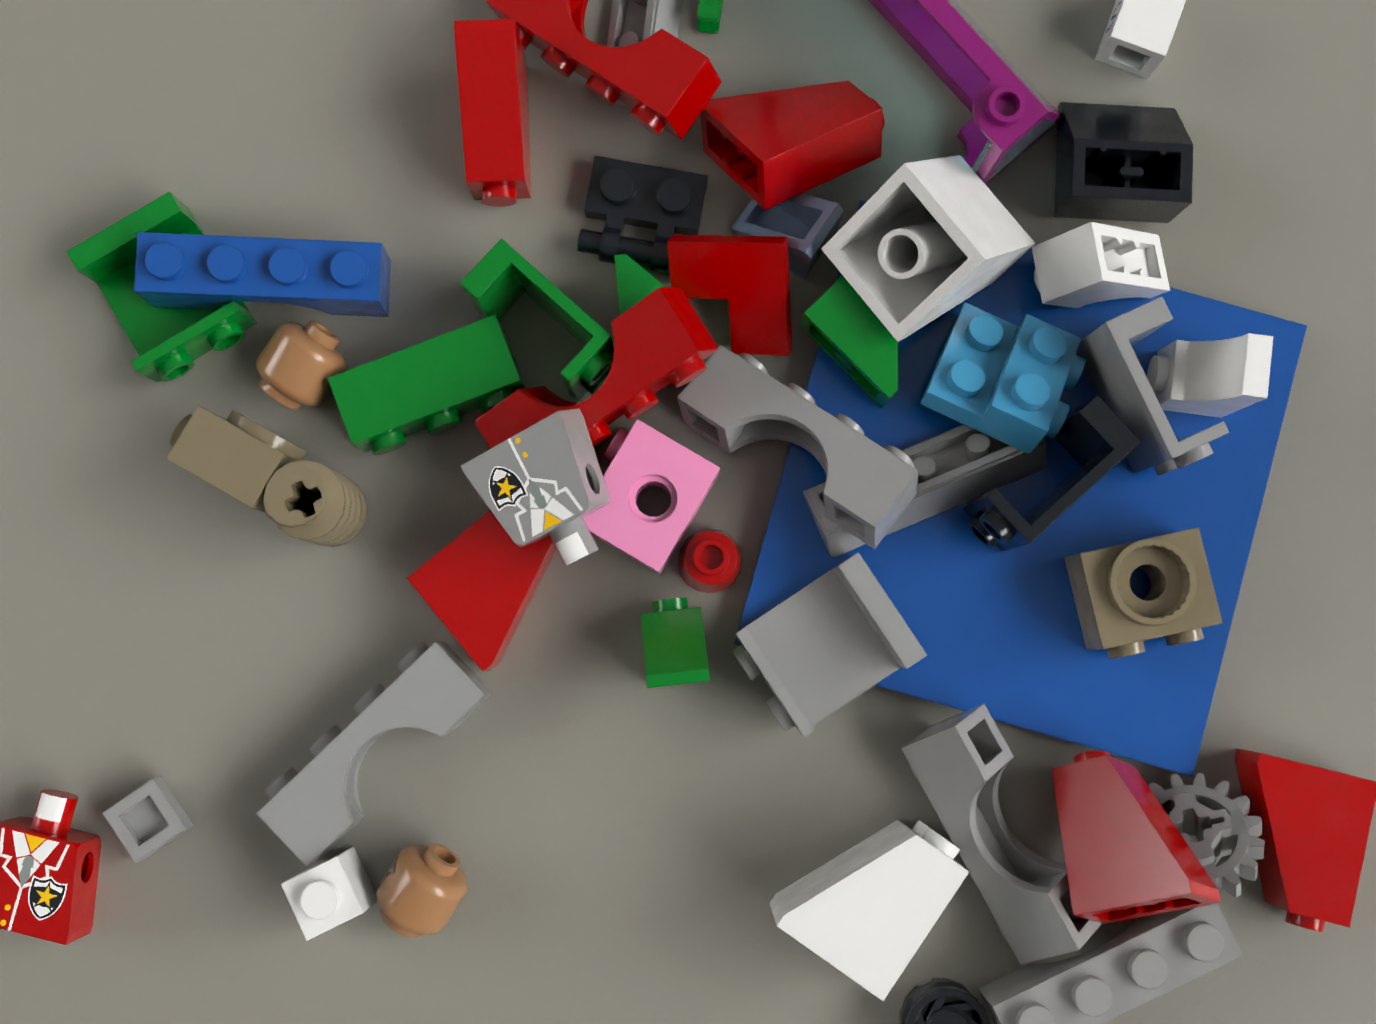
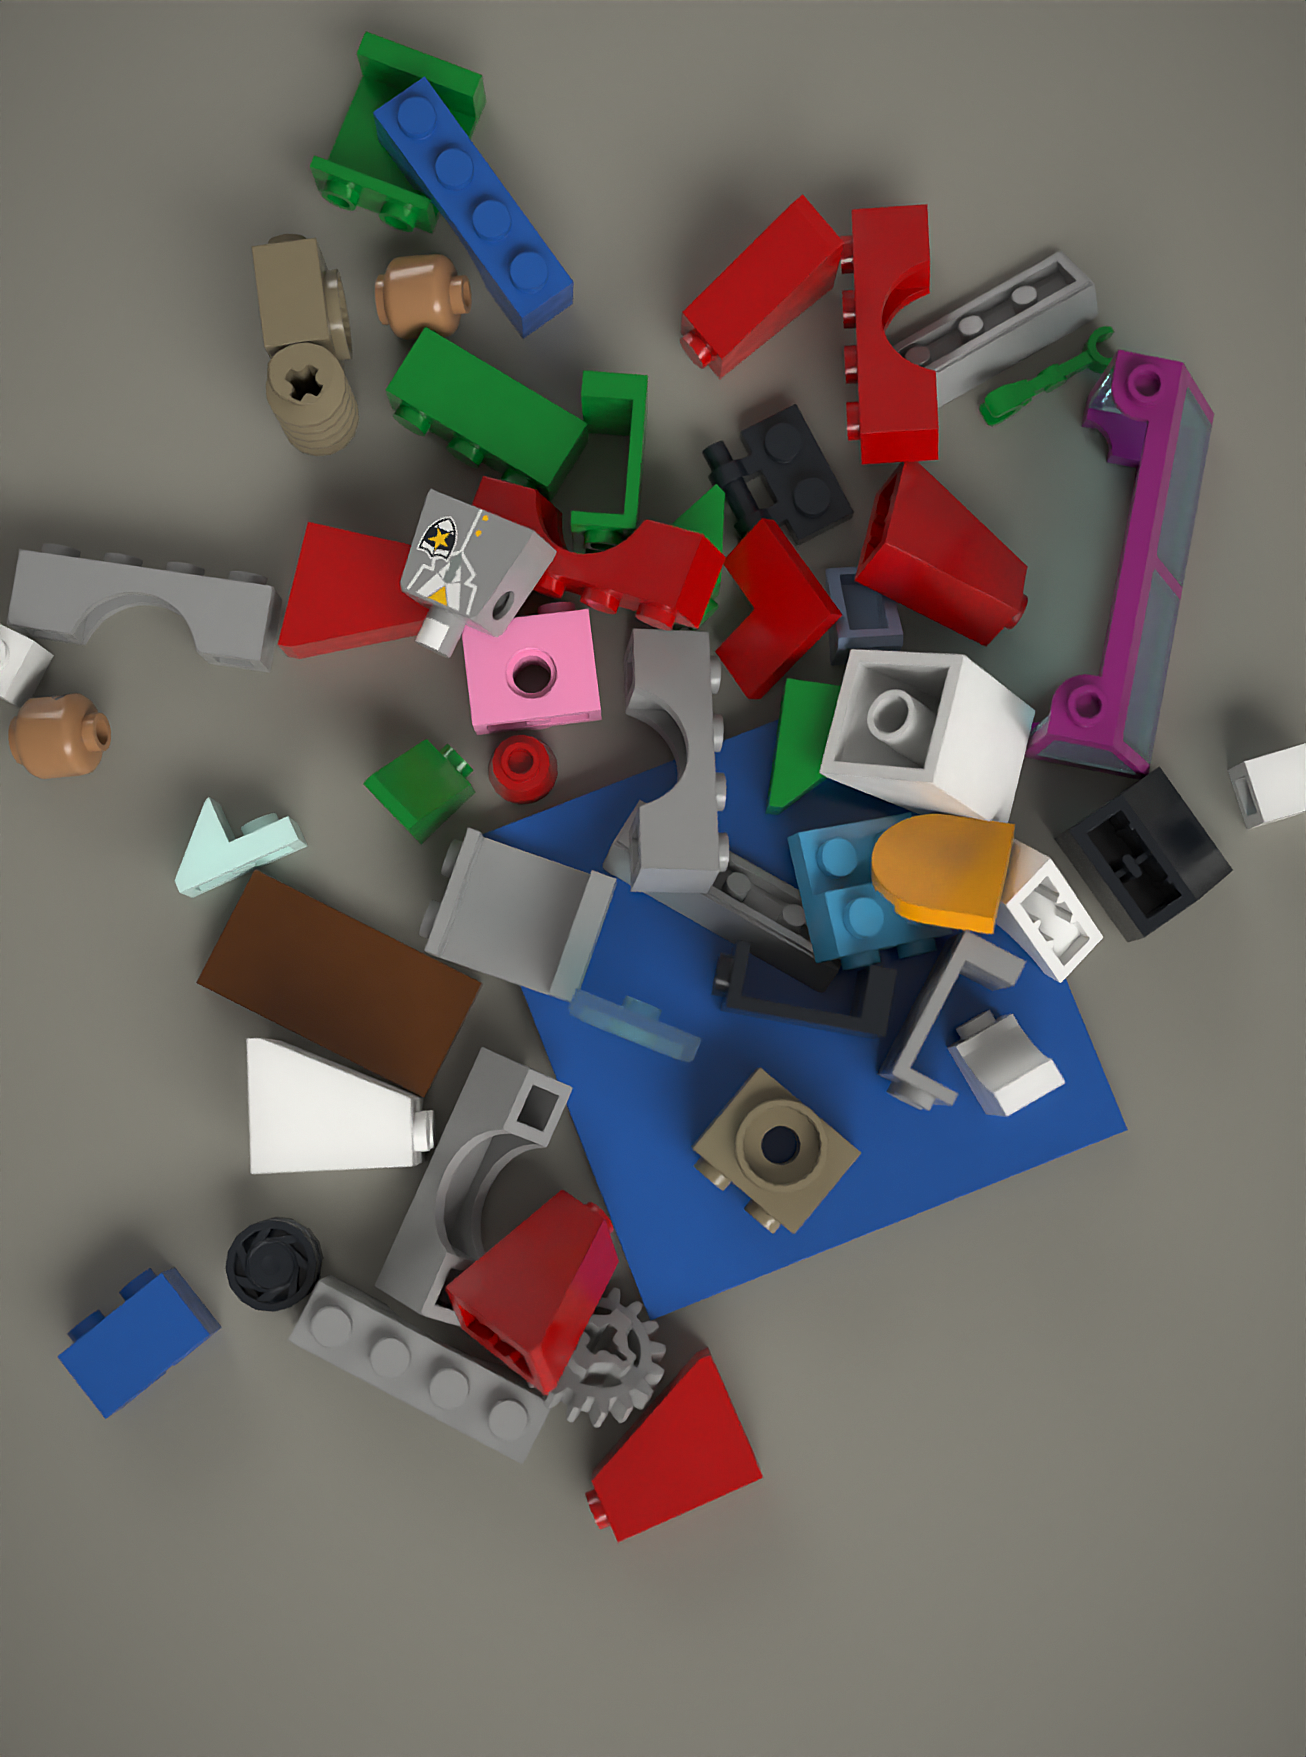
camera: 50 degrees right, 0 degrees up
none -> light aqua slope [175,797,308,898]
none -> reddish brown tile [196,869,483,1098]
none -> clear light blue plate [568,988,702,1063]
none -> light orange tile [871,814,1015,934]

